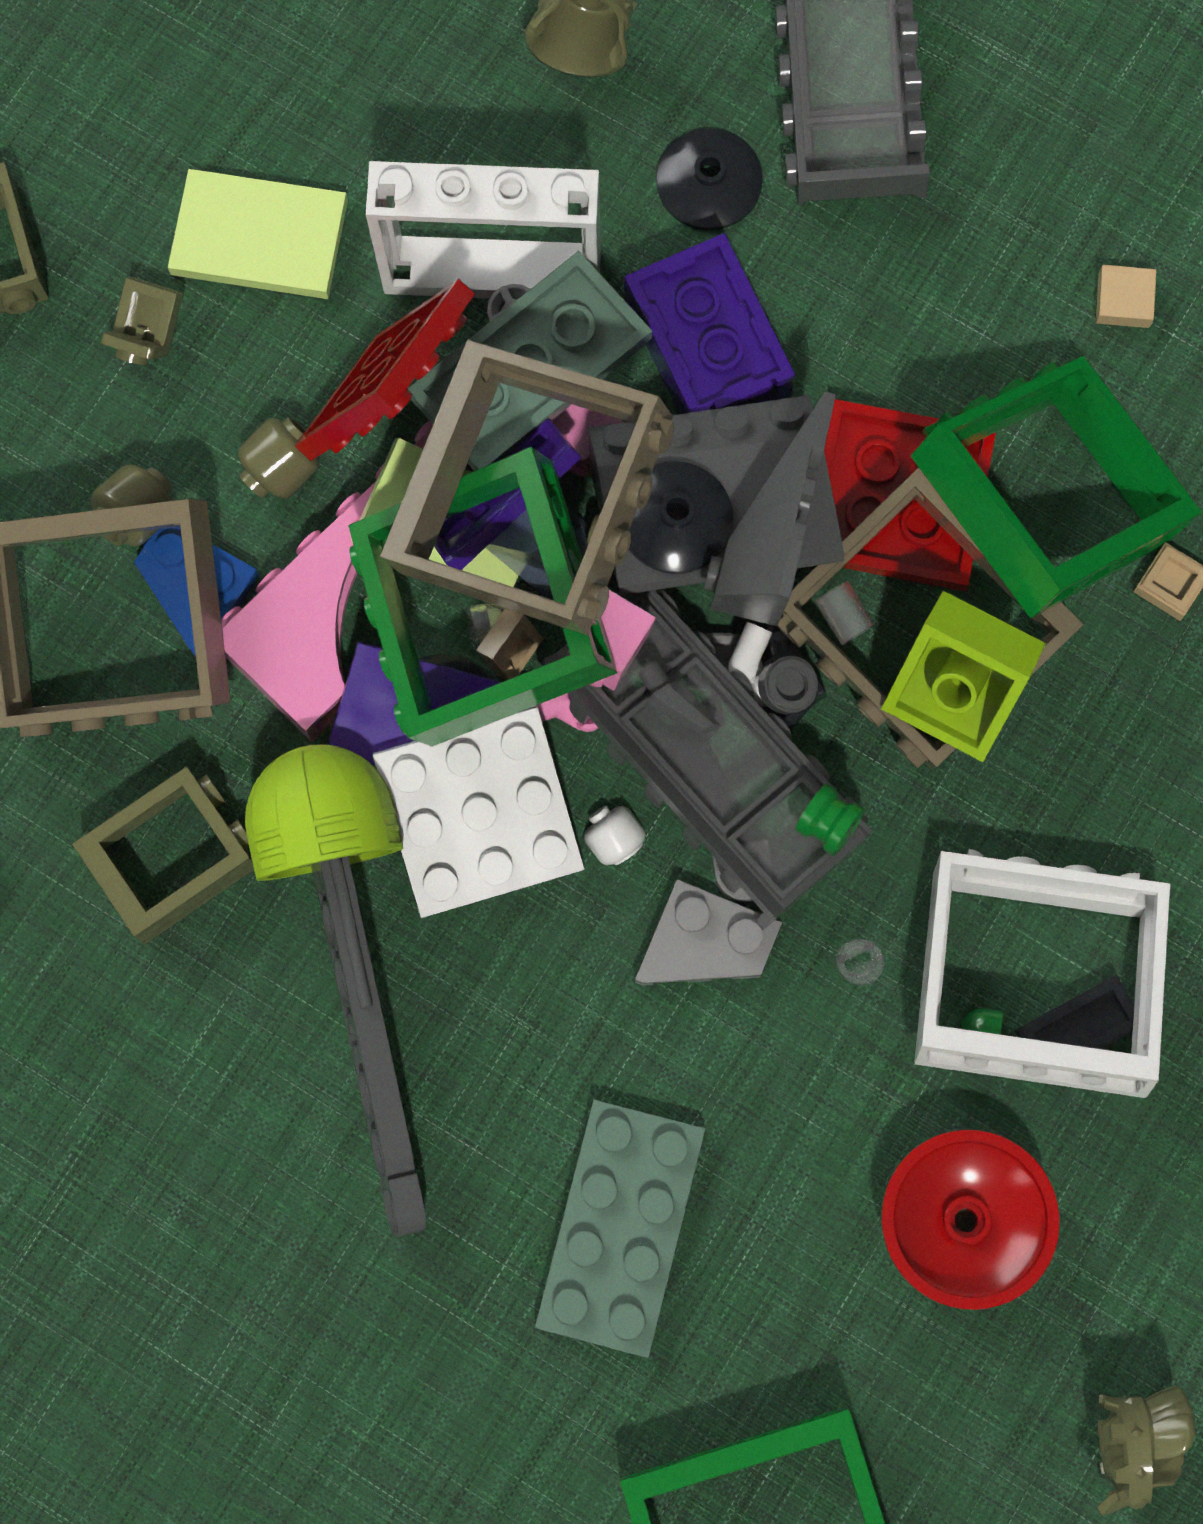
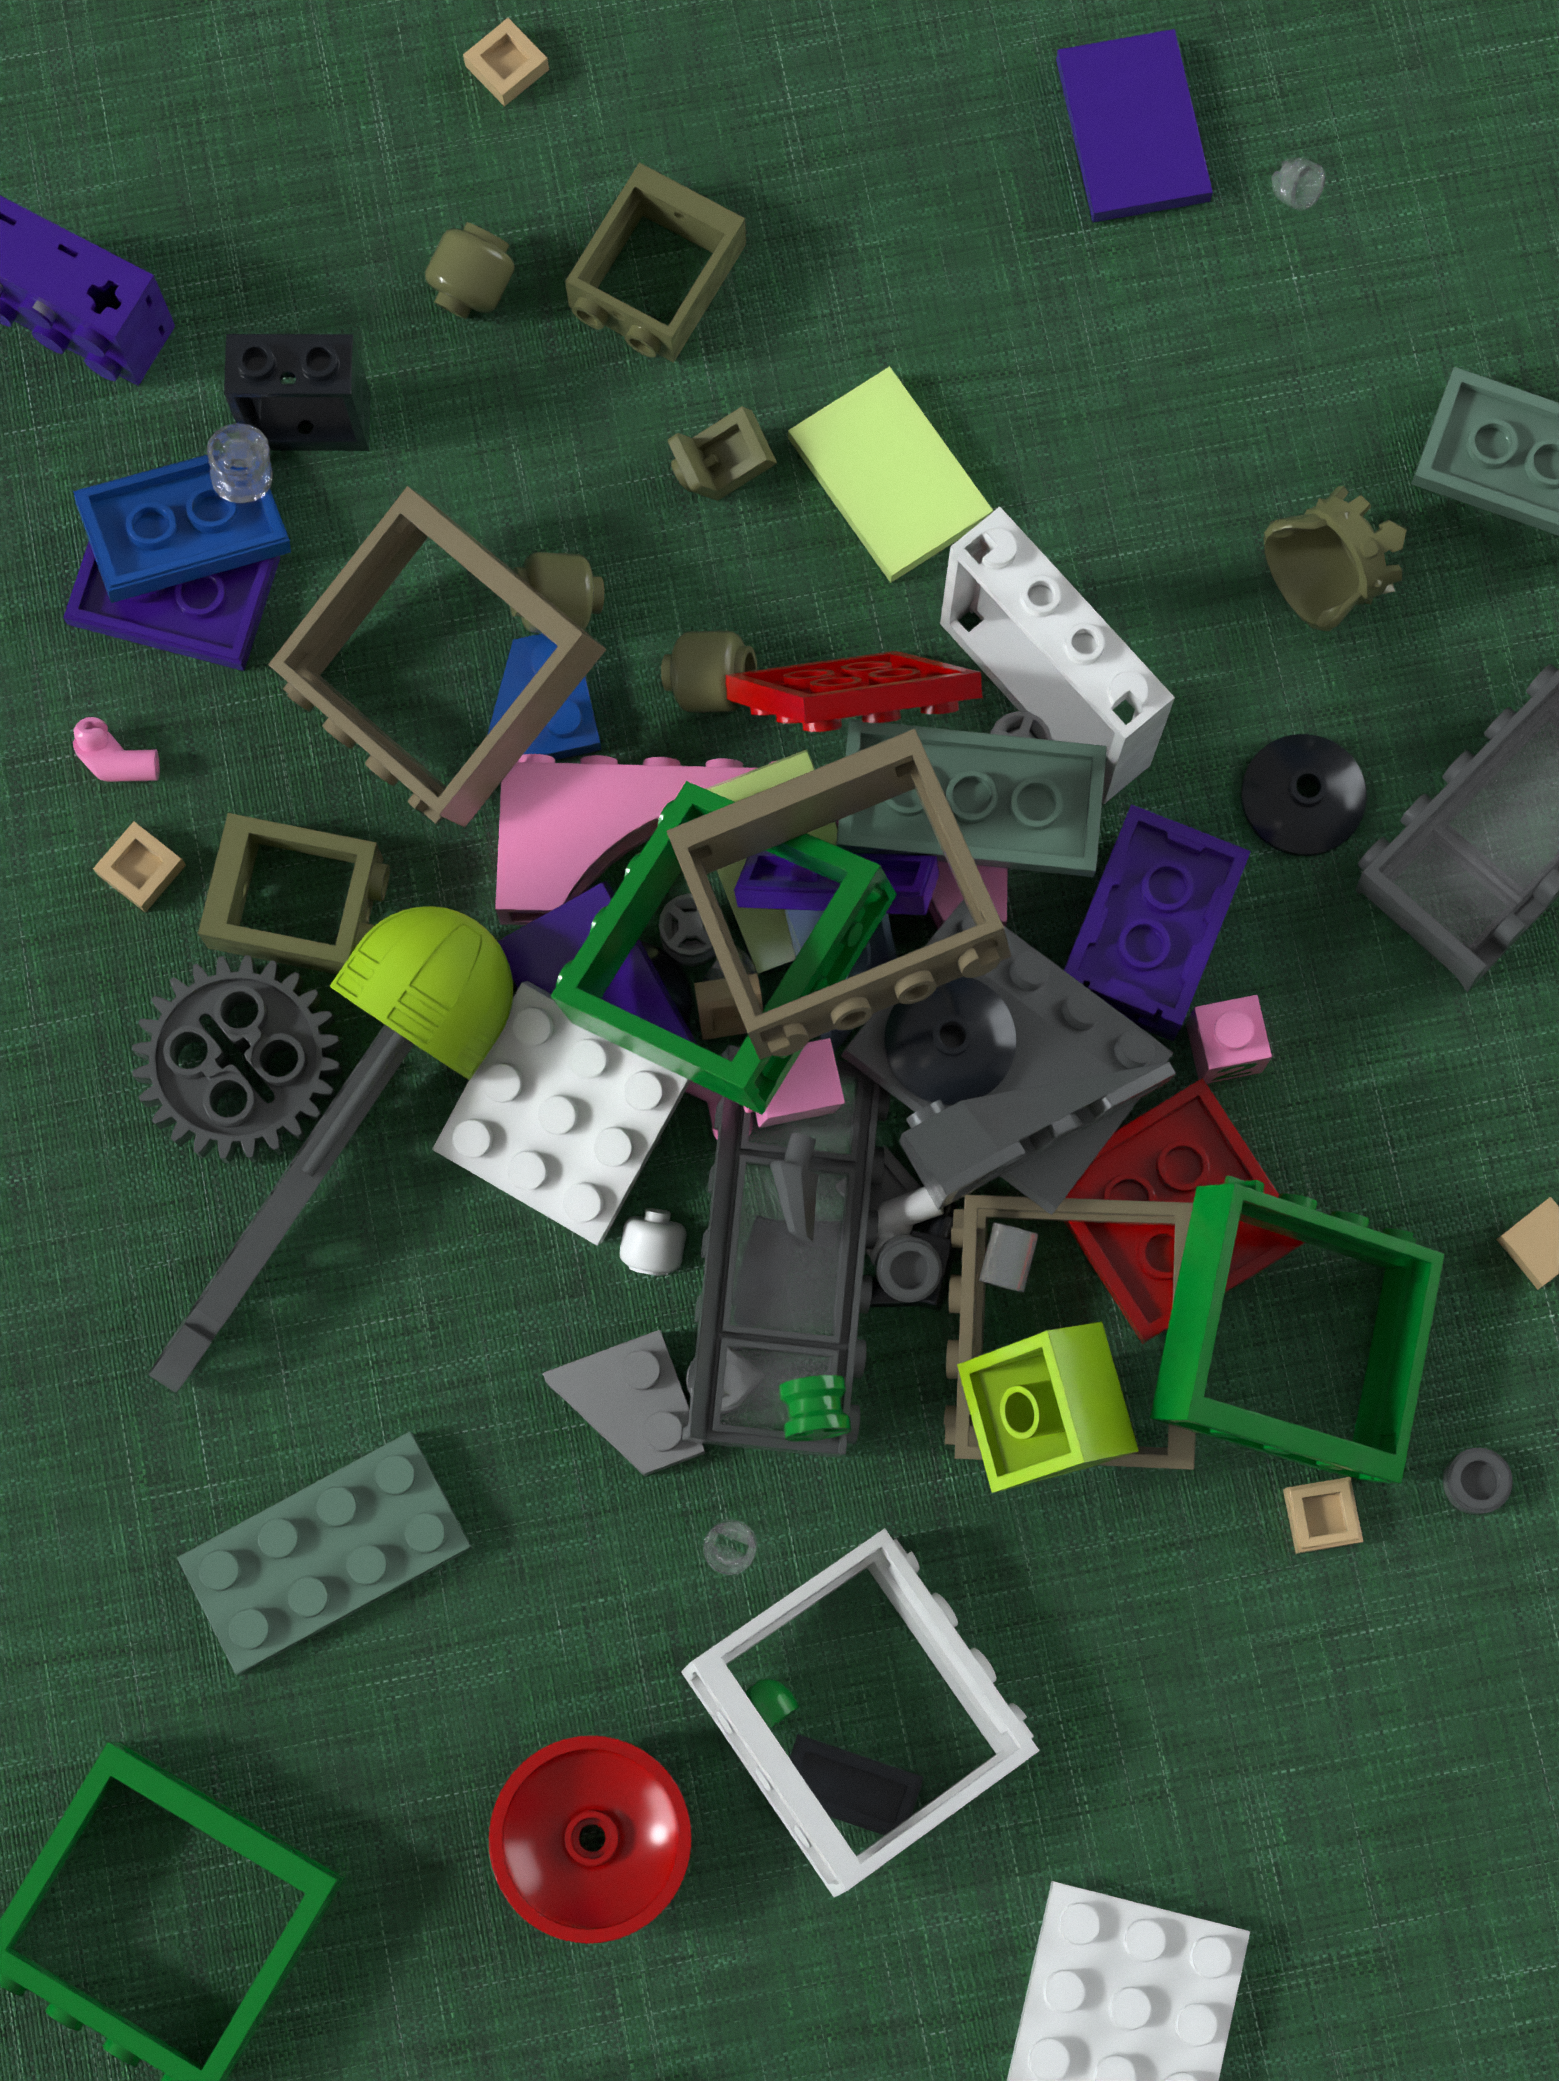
camera: 45 degrees right, 0 degrees up
none -> tan tile [93,821,186,913]
none -> dark grey gear [132,955,343,1164]
none -> light grey wheel [659,893,716,967]
none -> bright pink brick [1186,995,1272,1084]

